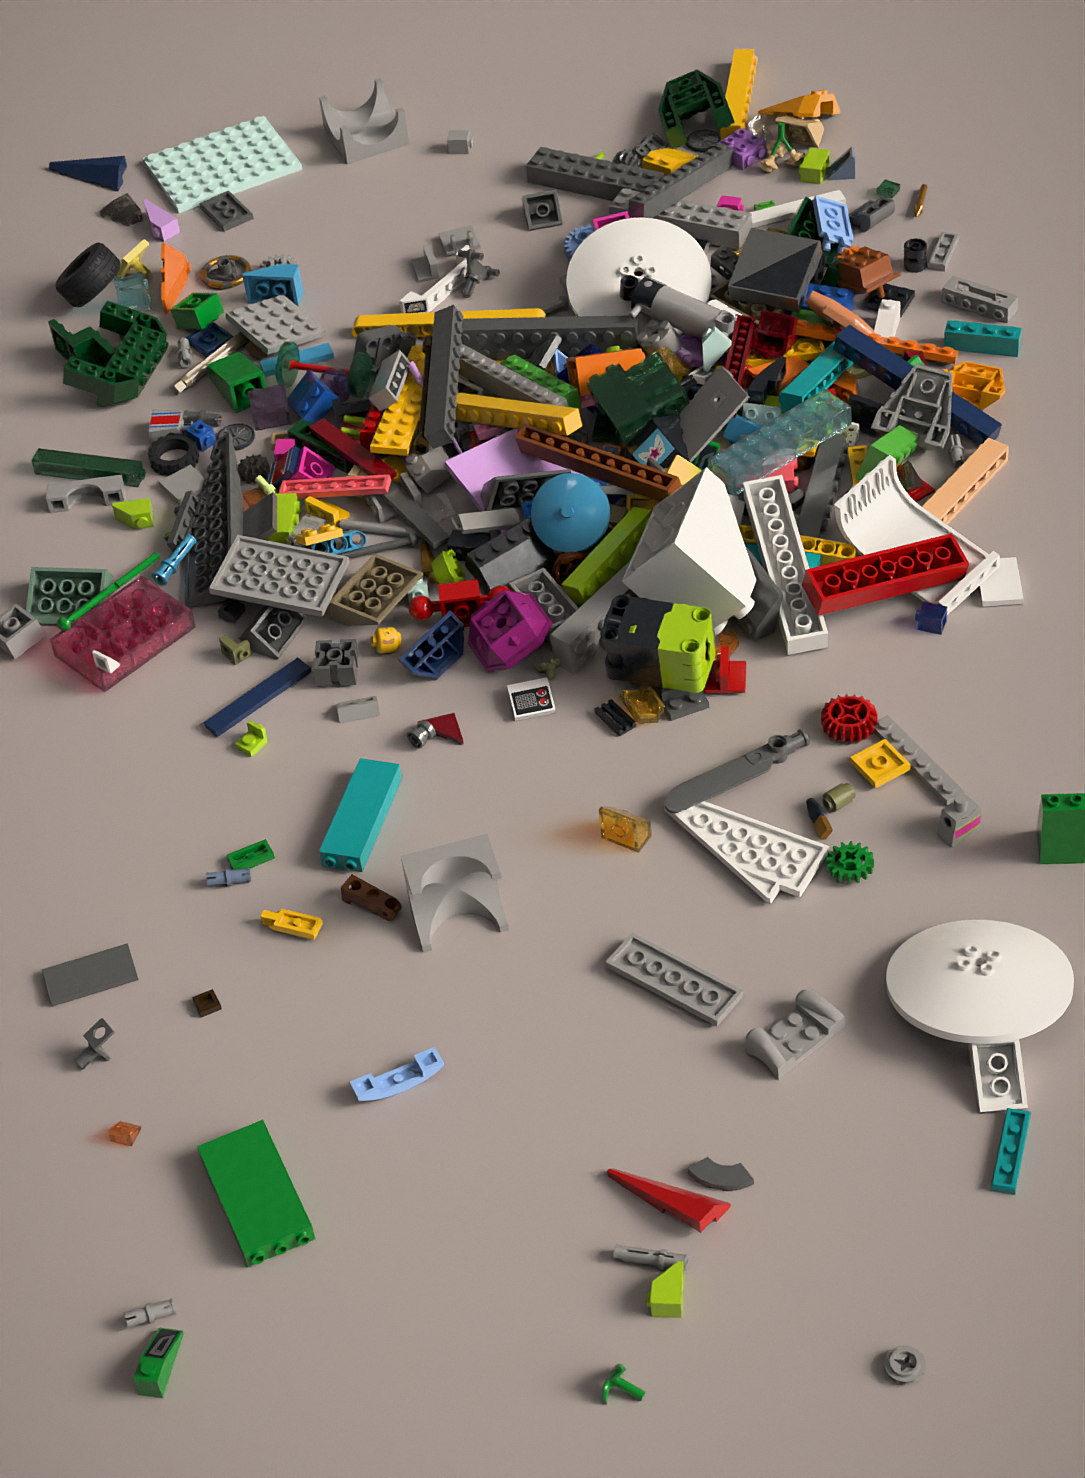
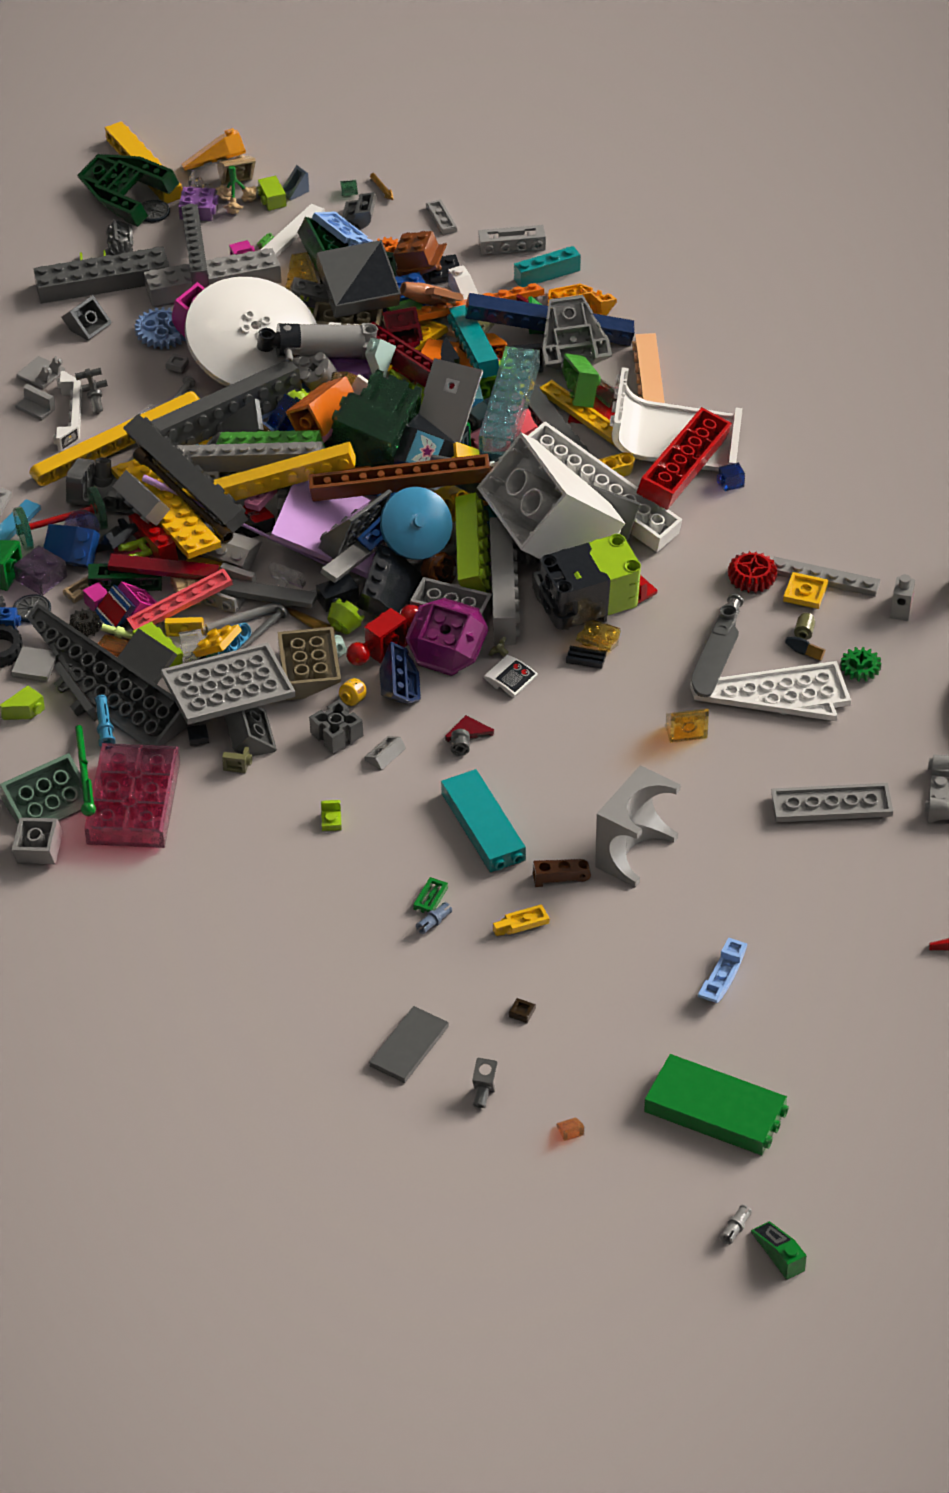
camera: 45 degrees left, 0 degrees up
white slope [92,650,120,673] -> none
dark blue tile [204,658,312,737] -> none
yellow slope [642,147,698,177] -> none
dark grey bracket [660,688,709,721] -> none
black wheel [904,238,927,273] -> none
light grey axle [949,434,965,469] -> none
white tile [979,557,1024,607] -> none

